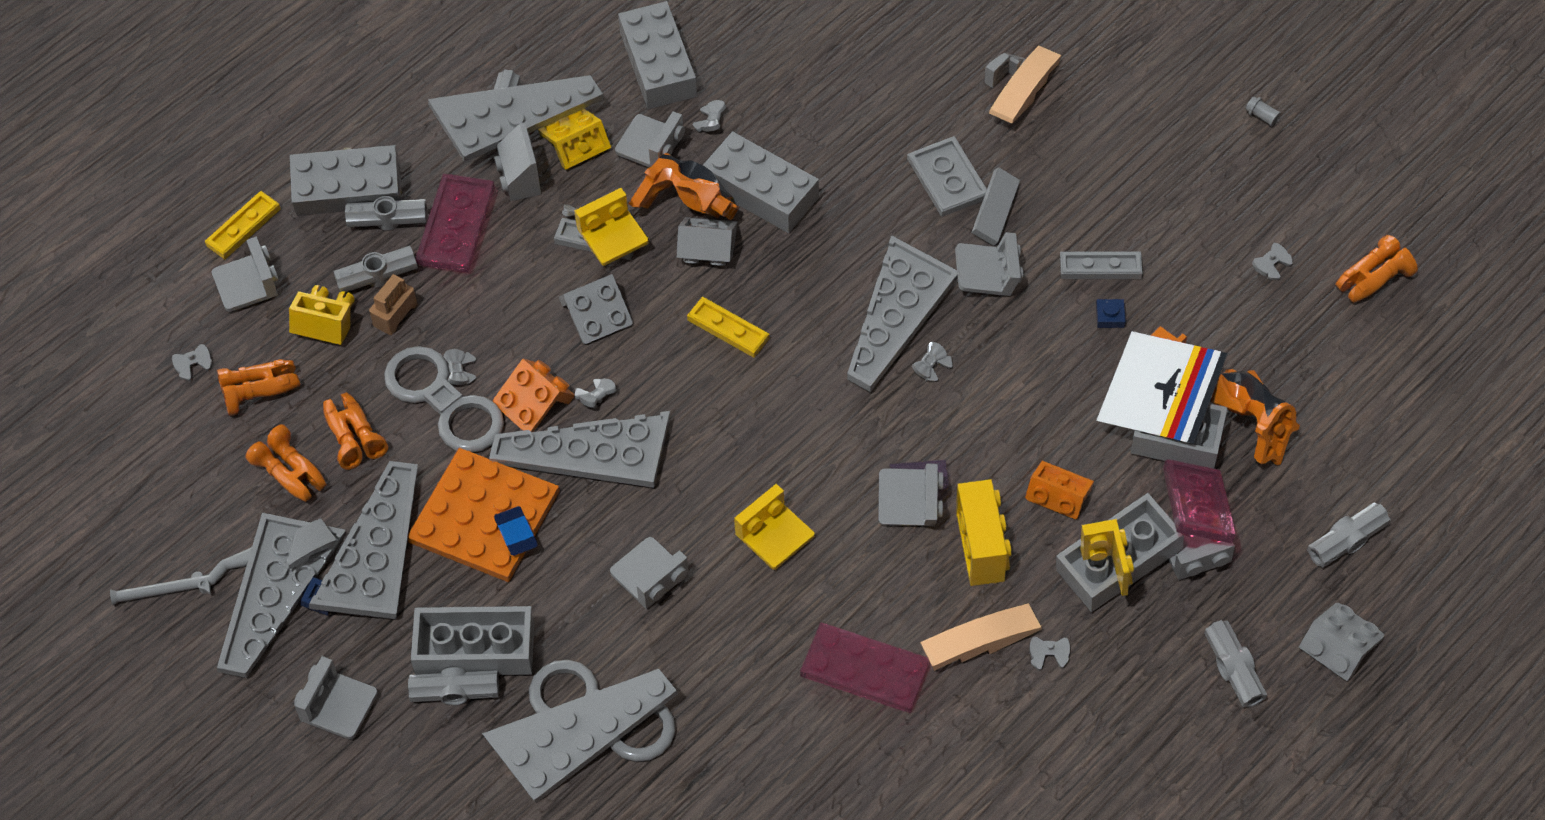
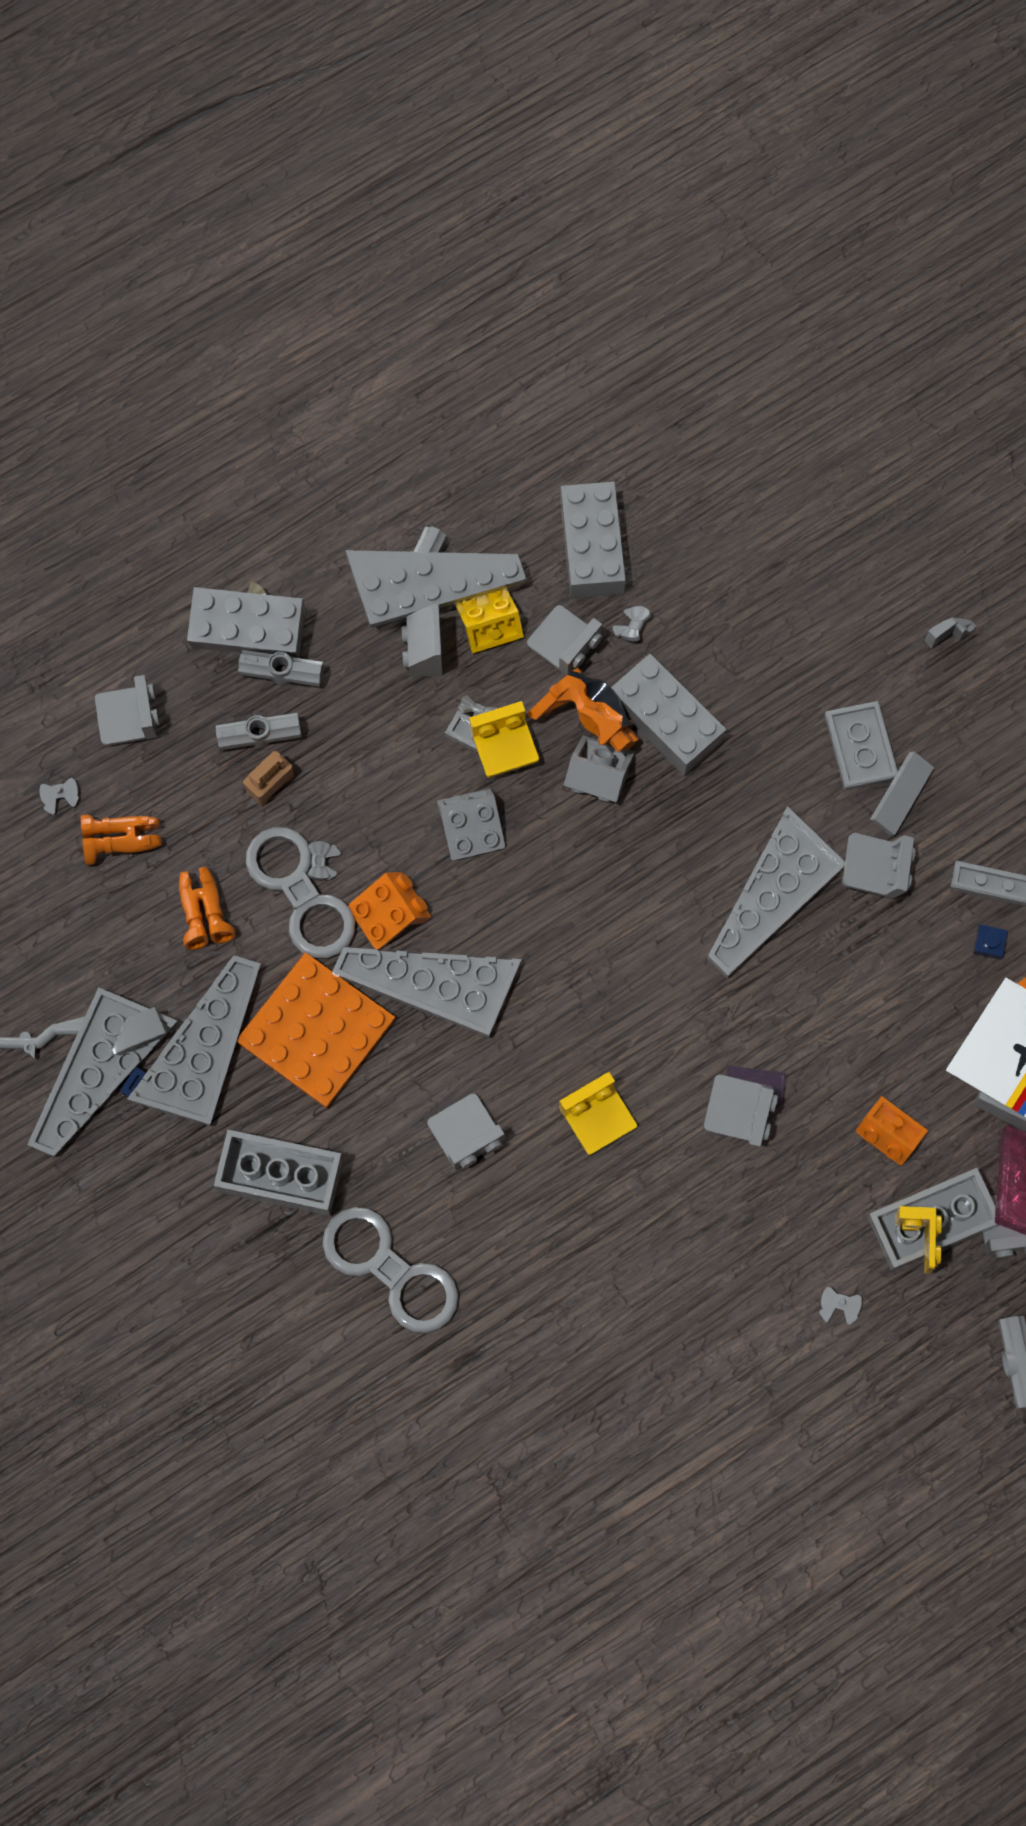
camera: 10 degrees right, 15 degrees up
yellow tile [205,191,281,260] -> none
orange piece [245,424,327,502] -> none
yellow brick [289,285,355,345] -> none
light grey bracket [294,656,378,739] -> none
light grey piece [408,667,499,705] -> none
clear pink plate [415,173,495,273] -> none
light grey wing [482,669,678,803] -> none
clear blue sticker [494,506,538,556] -> none
light grey piece [575,378,616,407] -> none
yellow tile [687,296,770,358] -> none
clear pink plate [800,622,930,713] -> none
light grey piece [912,342,952,382] -> none
light nougat slope [920,603,1042,671] -> none
yellow brick [956,479,1011,586] -> none
light nougat slope [989,46,1061,123] -> none

